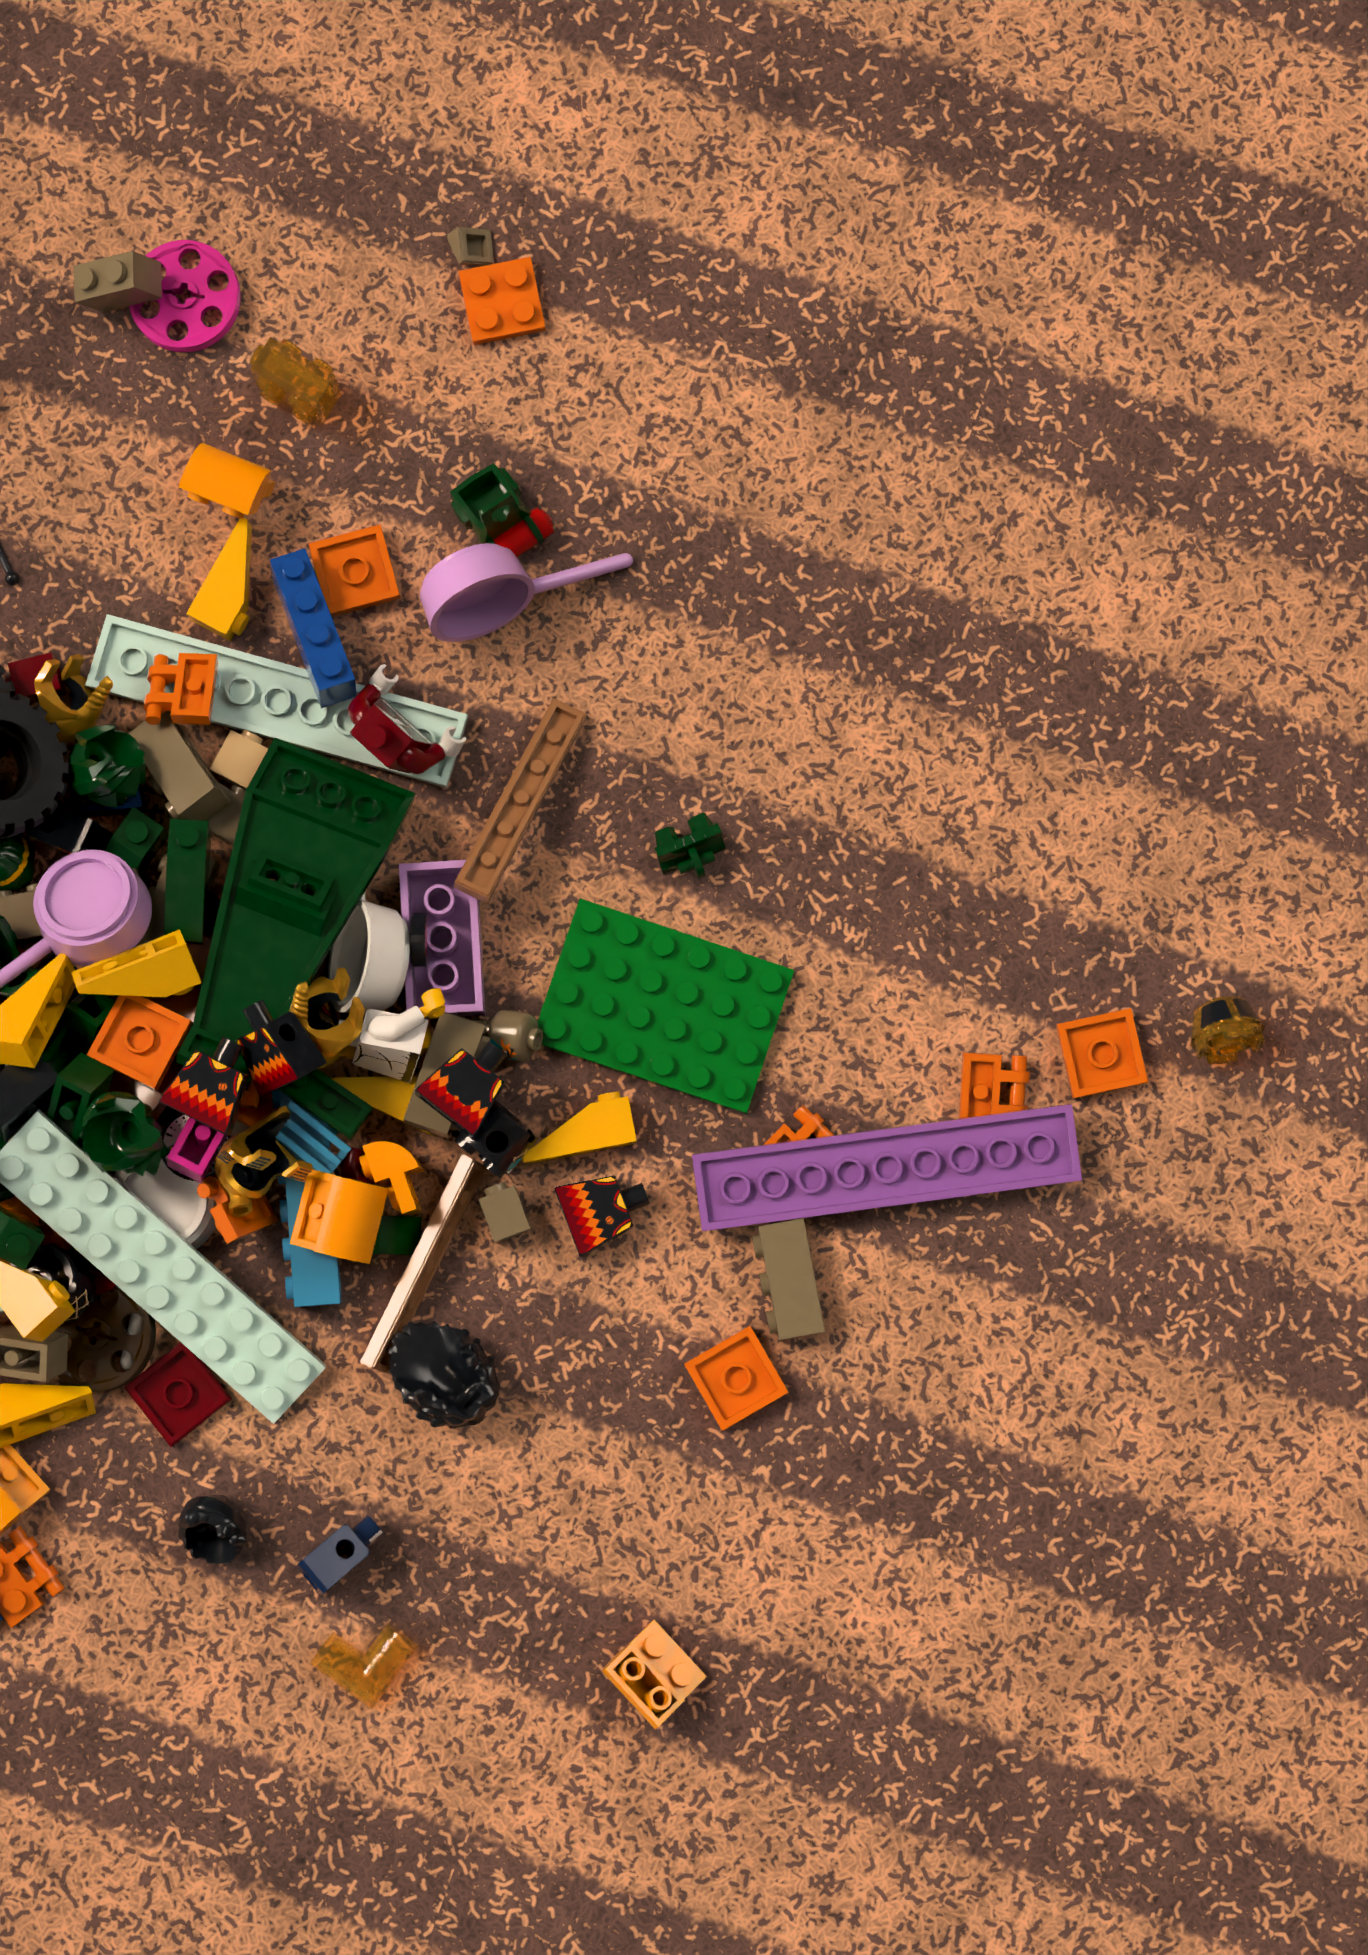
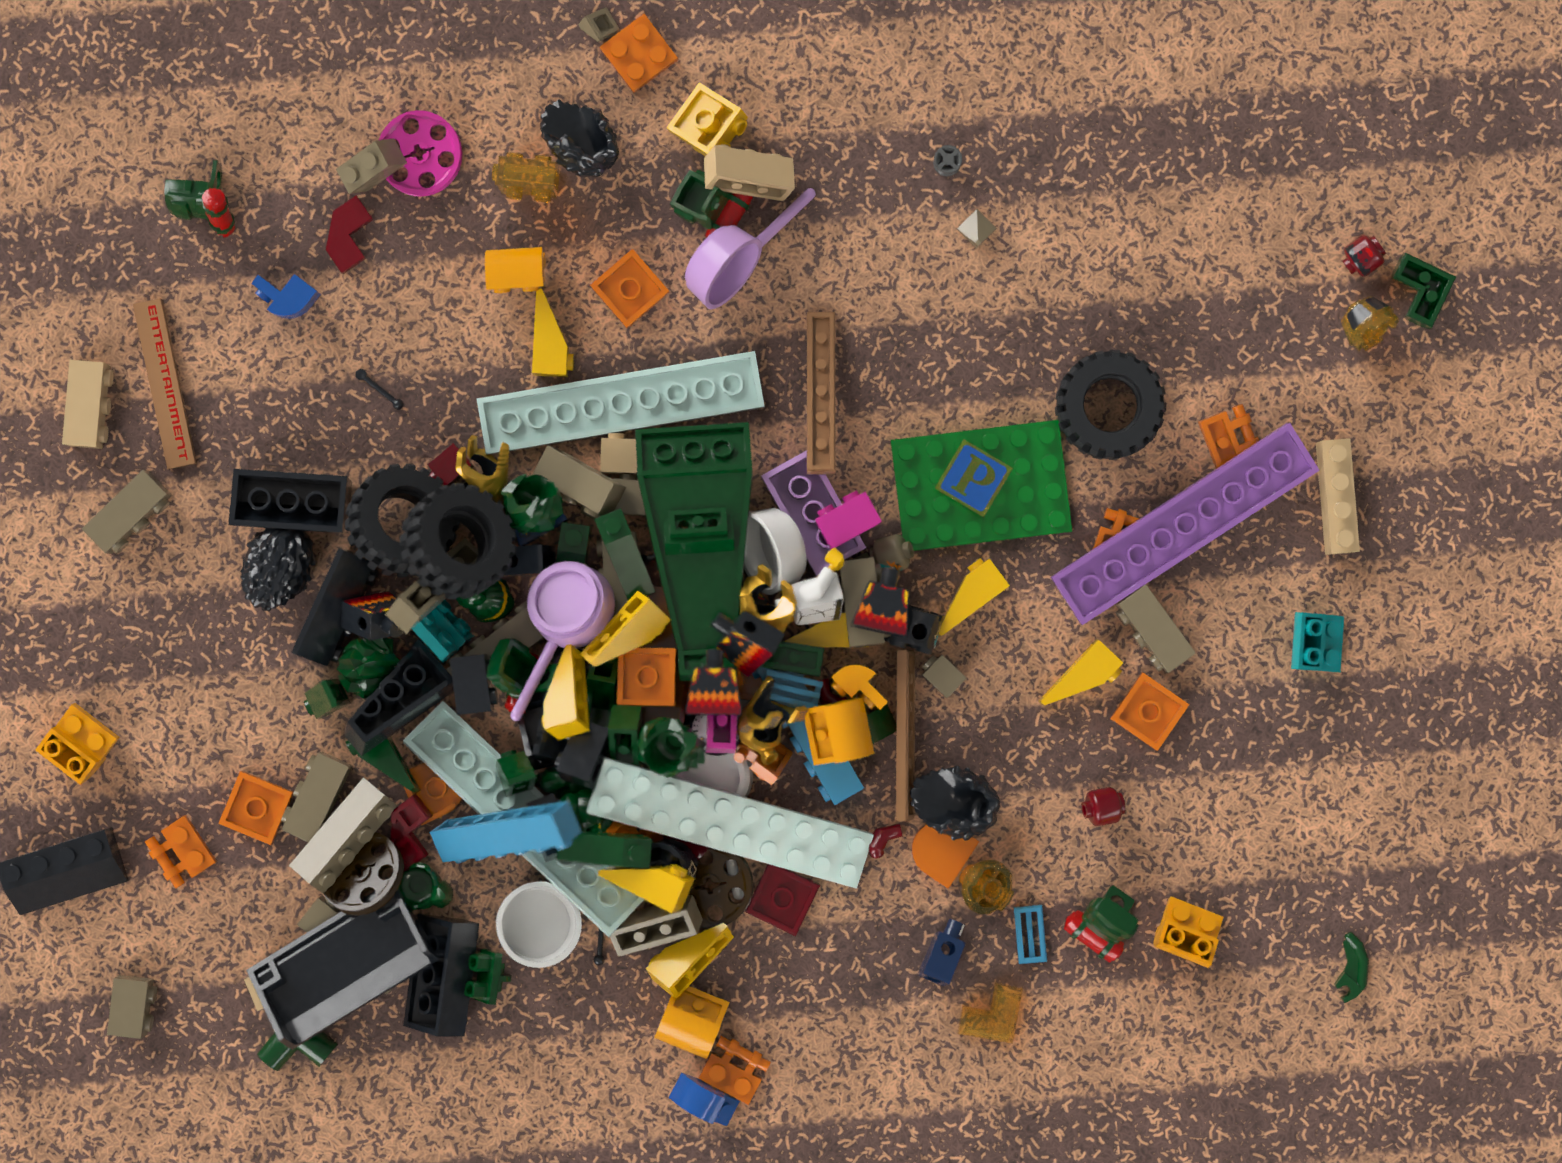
camera: 25 degrees left, 5 degrees up
orange plate [143,653,218,725] -> none
black hair [178,1495,247,1564] -> none
blue brick [270,548,357,709] -> none
dark red torso [348,664,466,774] -> none
black tile [409,913,427,967] -> none
torso [554,1176,650,1257] -> none
dark green hips [654,813,726,879] -> none
orange plate [1056,1008,1148,1099] -> none
none -> dark red tile [326,195,374,274]
none -> black hair [540,99,619,177]
none -> yellow plate [667,83,748,156]
none -> tan brick [704,145,795,201]
none -> dark pink brick [815,490,882,550]
none -> dark red arm [868,823,903,859]
none -> orange tile [912,824,979,889]
none -> dark grey wheel [933,145,962,177]
none -> piece [935,440,1013,517]
none -> dark tan slope [957,209,997,249]
none -> clear yellow cone [958,860,1014,915]
none -> dark azure tile [1013,904,1047,964]
none -> yellow slope [1038,640,1123,706]
none -> black tyre [1055,350,1167,460]
none -> dark green piece [1063,885,1139,963]
none -> dark red head [1081,787,1126,826]
none -> teal brick [1291,612,1344,673]
none -> tan brick [1316,438,1360,555]
none -> dark green piece [1334,932,1369,1003]
none -> dark red head [1342,234,1387,277]
none -> dark green brick [1391,253,1456,329]

